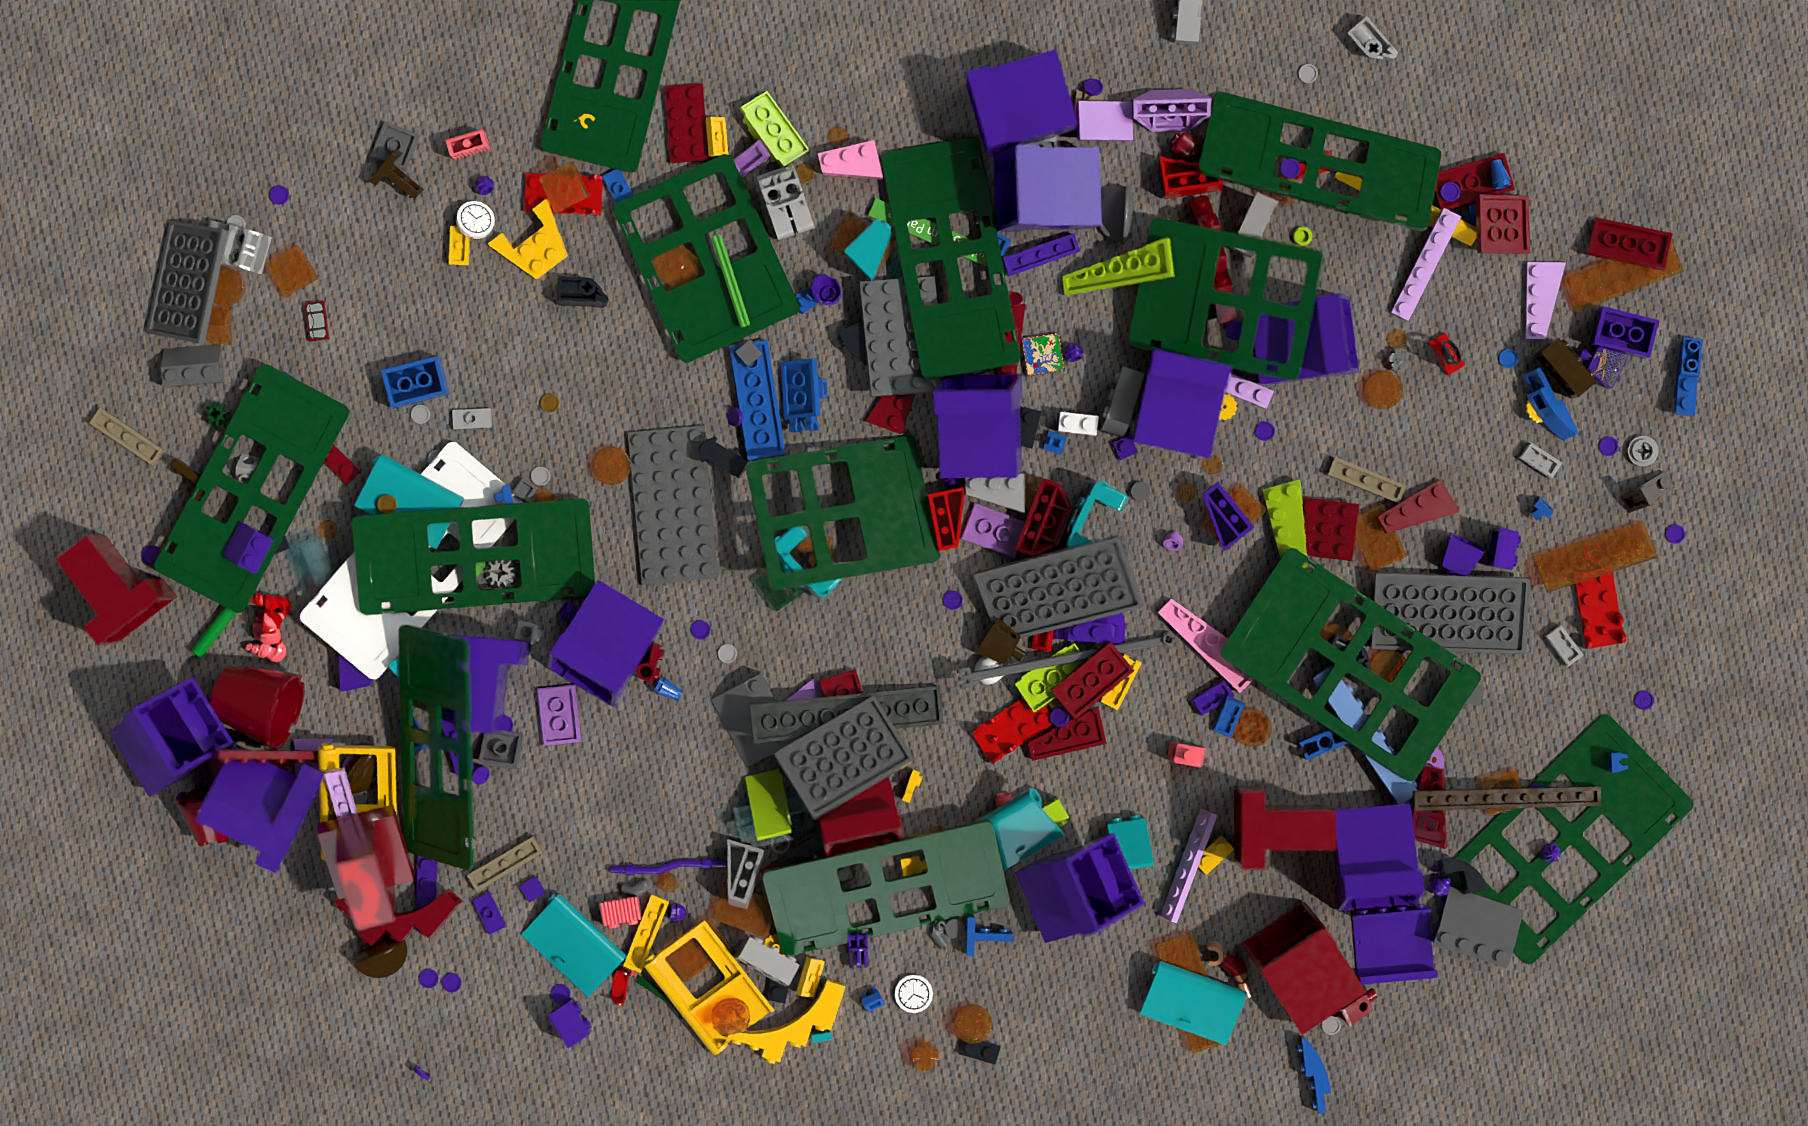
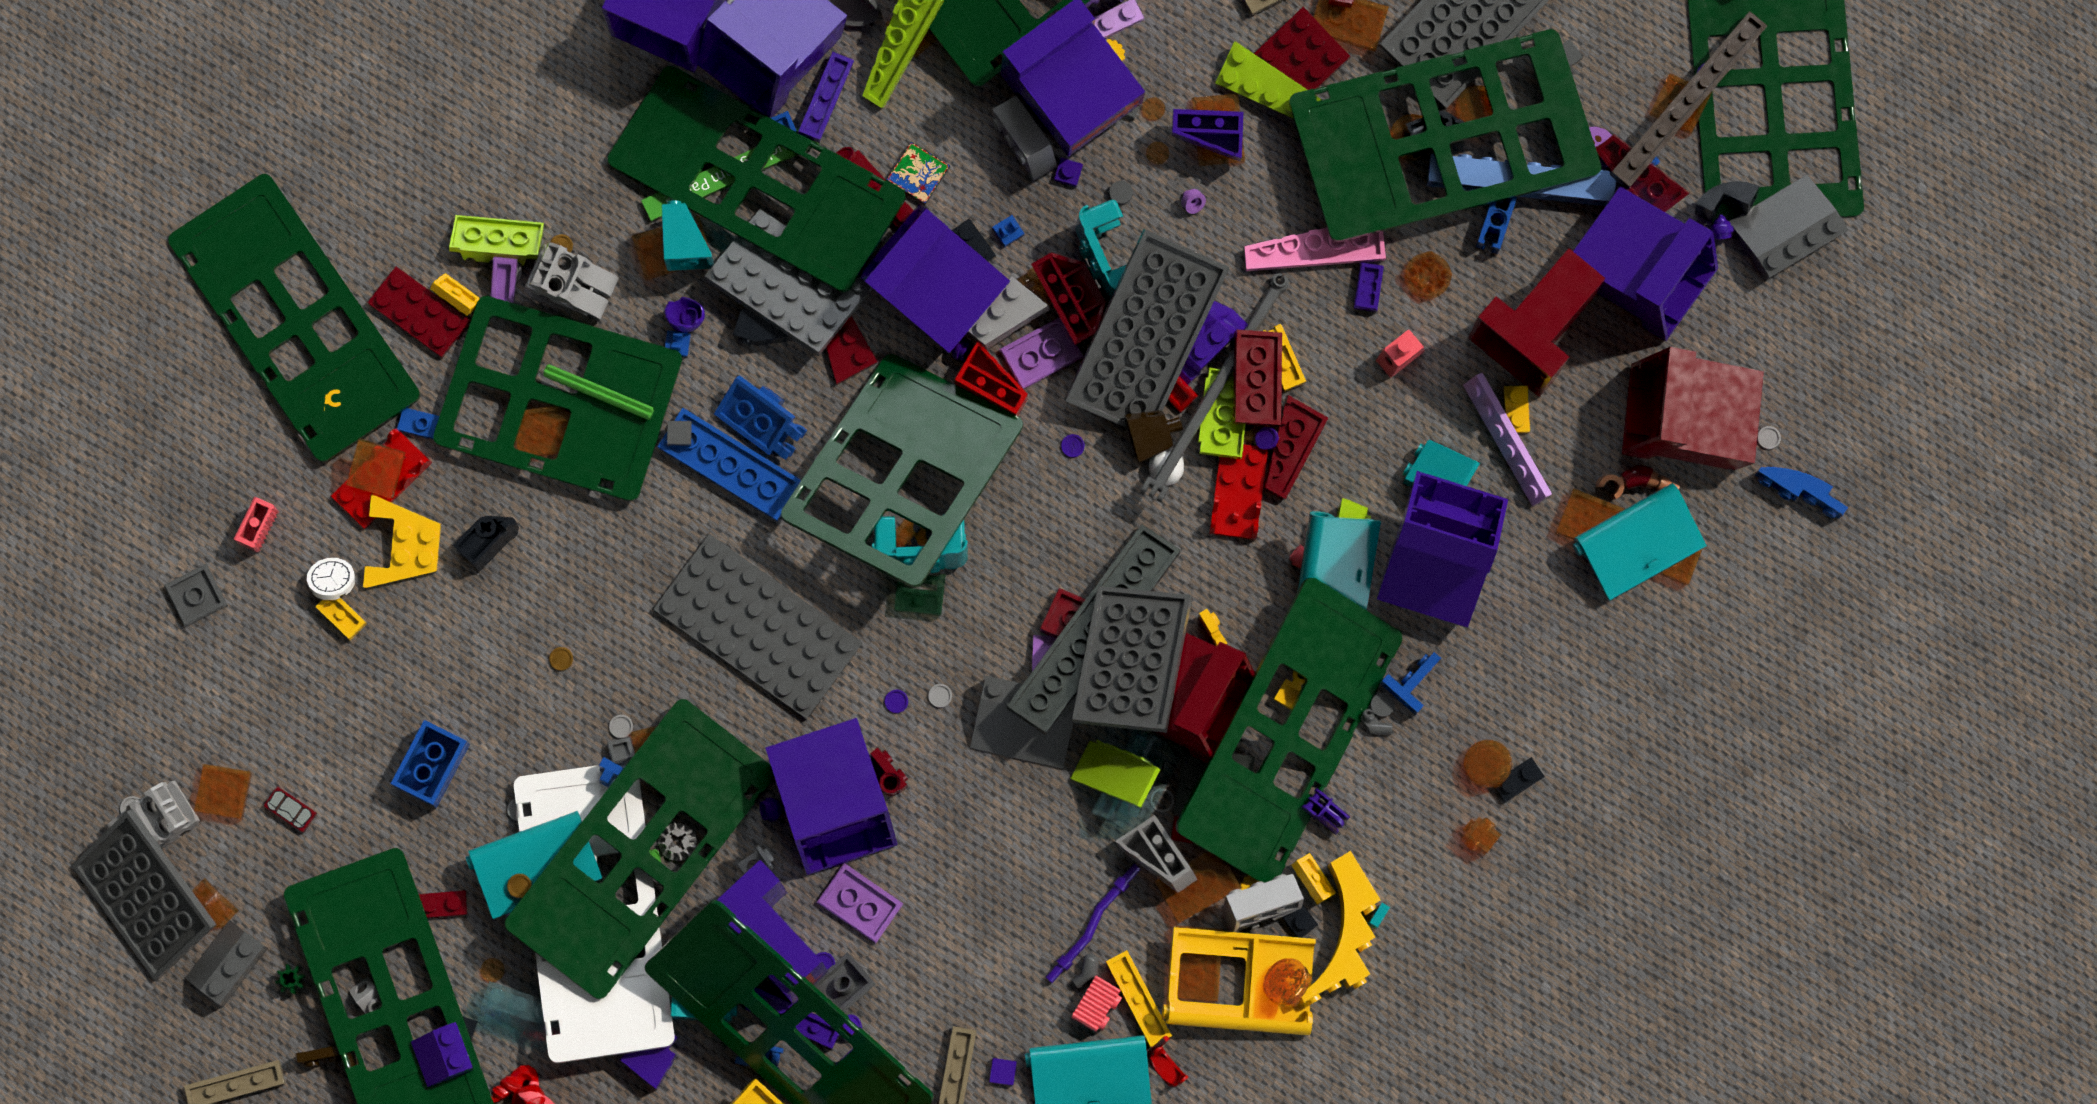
camera: 50 degrees left, 10 degrees down
clear orange tile [213,267,246,306] -> none
dark purple piece [270,185,289,205] -> none
dark brown bracket [370,149,424,200] -> none
light grey piece [411,405,430,424] -> none
light grey plate [452,408,492,430] -> none
dark purple plate [475,176,494,195] -> none
clear orange tile [592,447,631,485] -> none
dark green piece [636,976,683,1019] -> none
blue cone [653,677,683,701] -> none
clear orange plate [659,873,679,892] -> none
dark purple plate [667,903,687,922] -> none
black piece [699,436,750,478] -> none
dark purple piece [727,407,743,426] -> none
bright pink wedge [818,140,883,180] -> none
clear orange piece [829,126,848,146] -> none
blue tile [861,987,886,1012] -> none
white tile [895,974,933,1013] -> none
white brick [1057,412,1099,436] -> none
dark purple plate [1064,343,1083,362] -> none
blue plate [1213,696,1245,738] -> none
dark purple piece [1255,422,1275,441] -> none
dark red torso [1335,988,1378,1027] -> none
dark purple panel [1352,904,1437,985] -> none
dark purple plate [1541,843,1561,862] -> none

